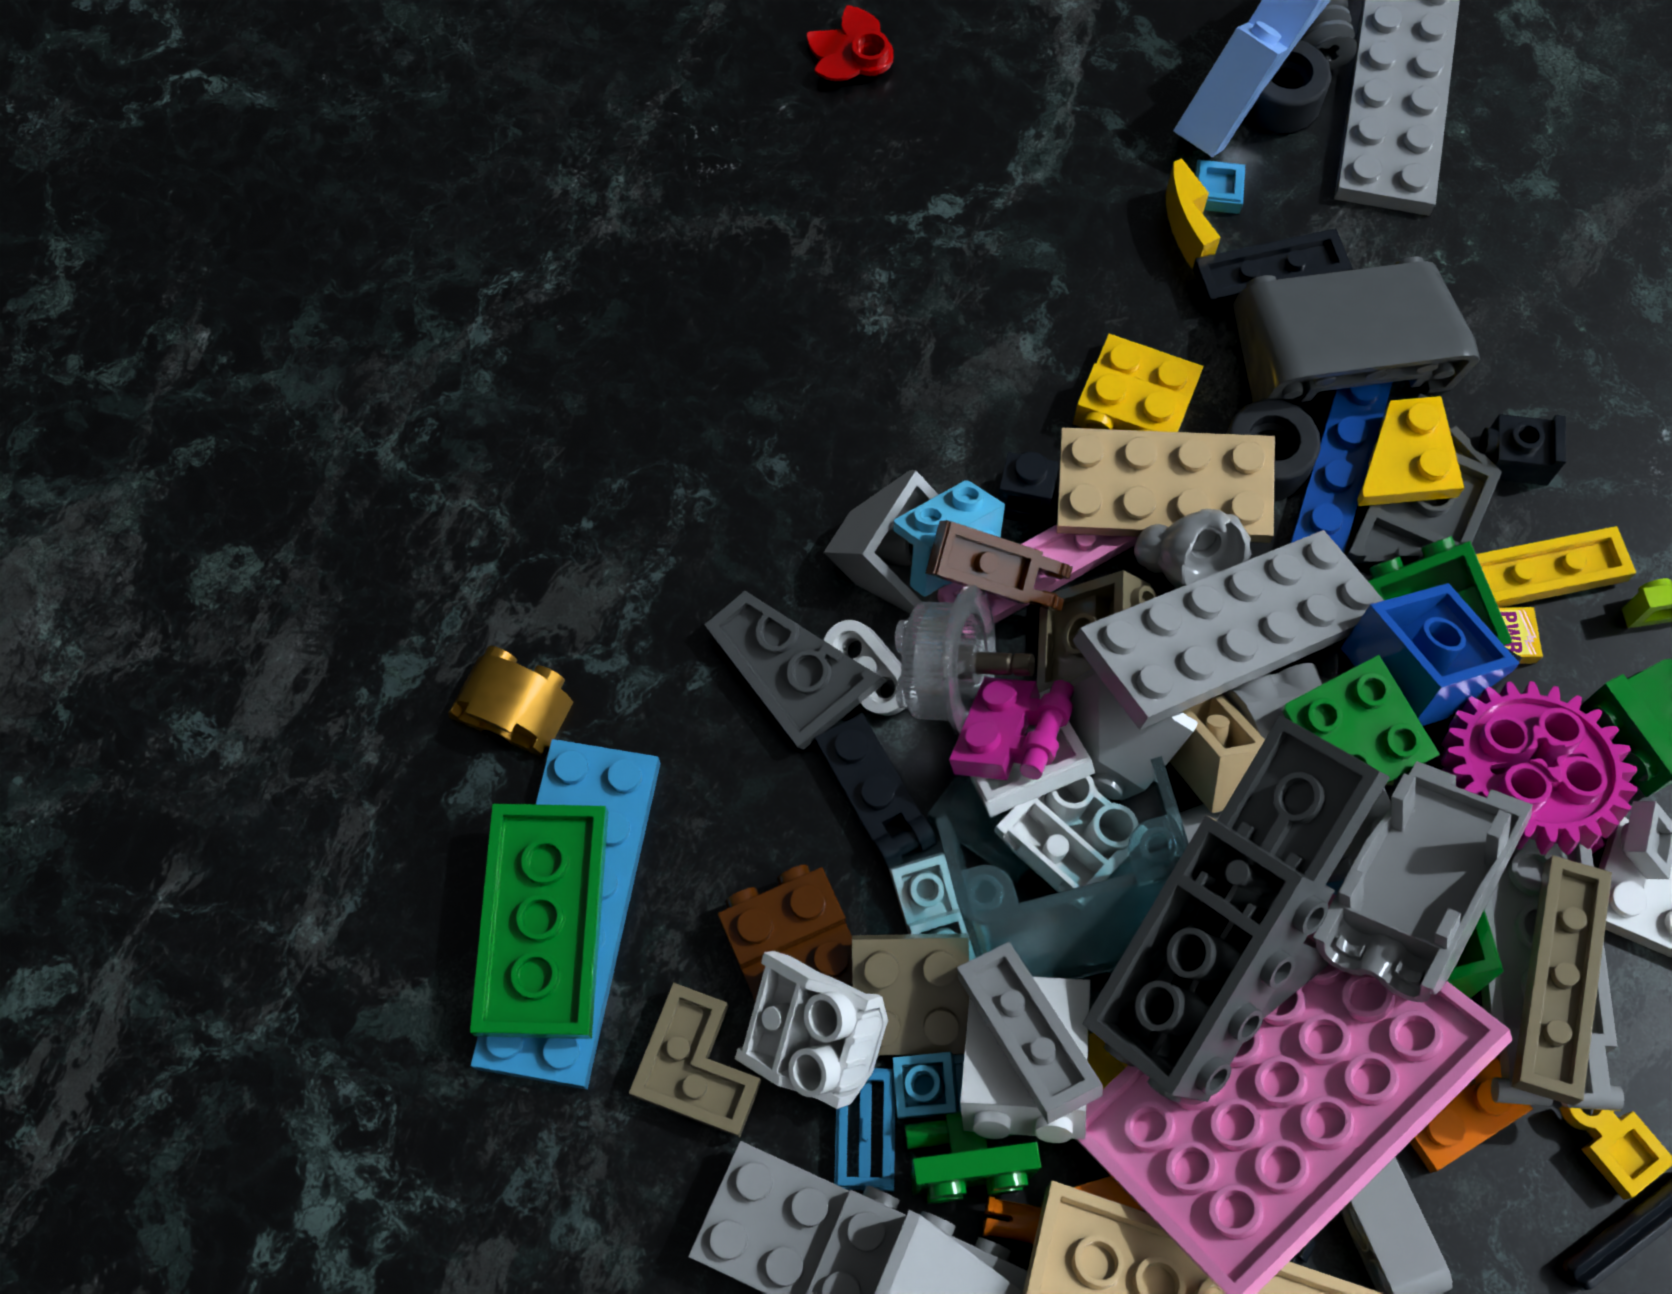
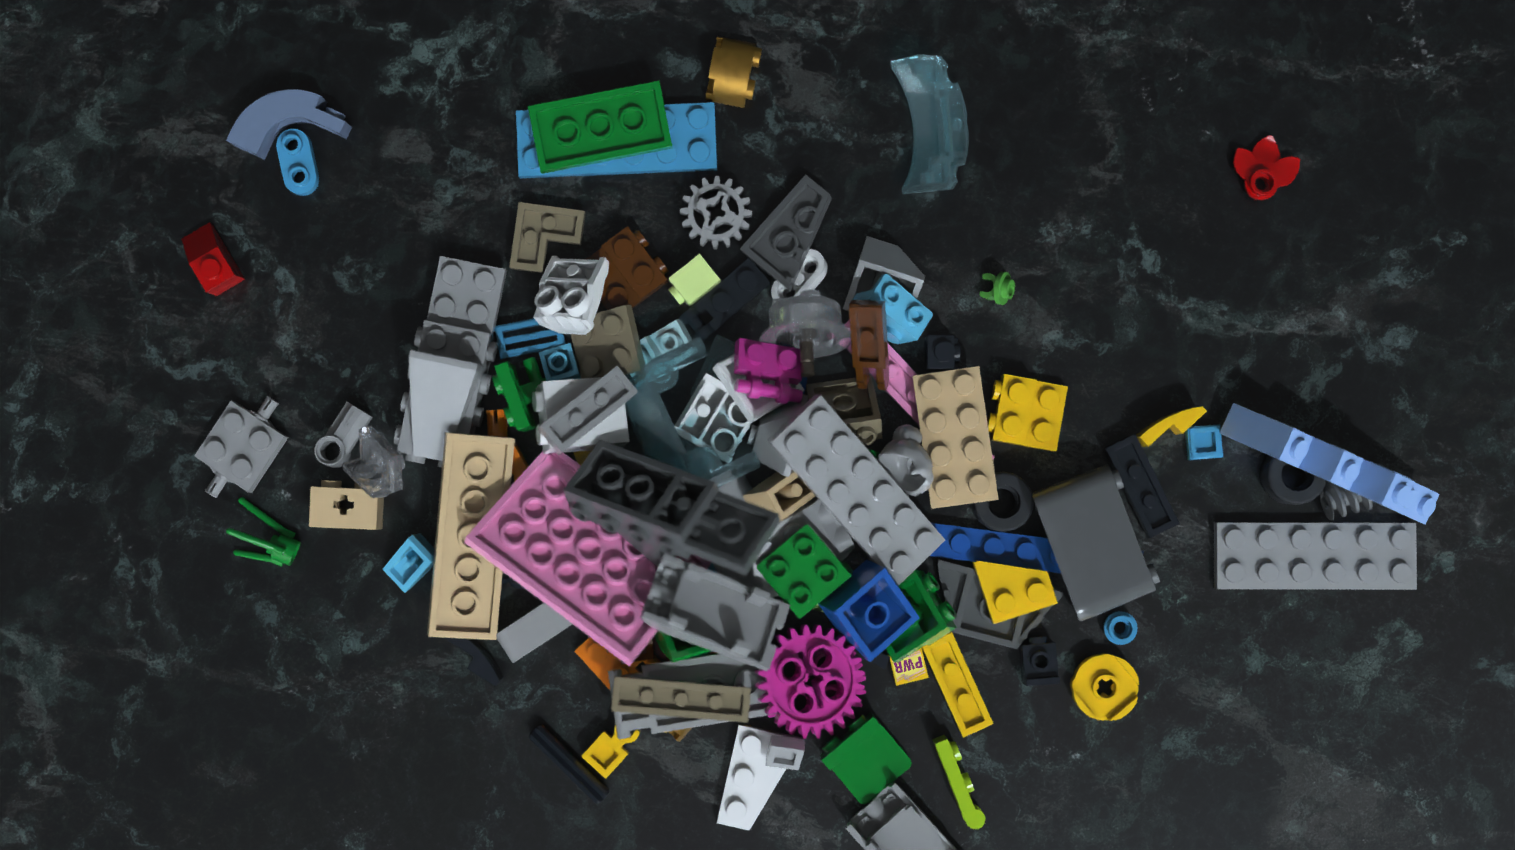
camera: 70 degrees right, 20 degrees up
none -> yellowish green brick [668,254,721,307]
none -> light grey gear [680,176,752,250]
none -> clear light blue windscreen [890,54,969,194]
none -> bright green plate [979,272,1015,305]
none -> yellow plate [1070,653,1139,721]
none -> dark azure plate [1103,611,1138,645]

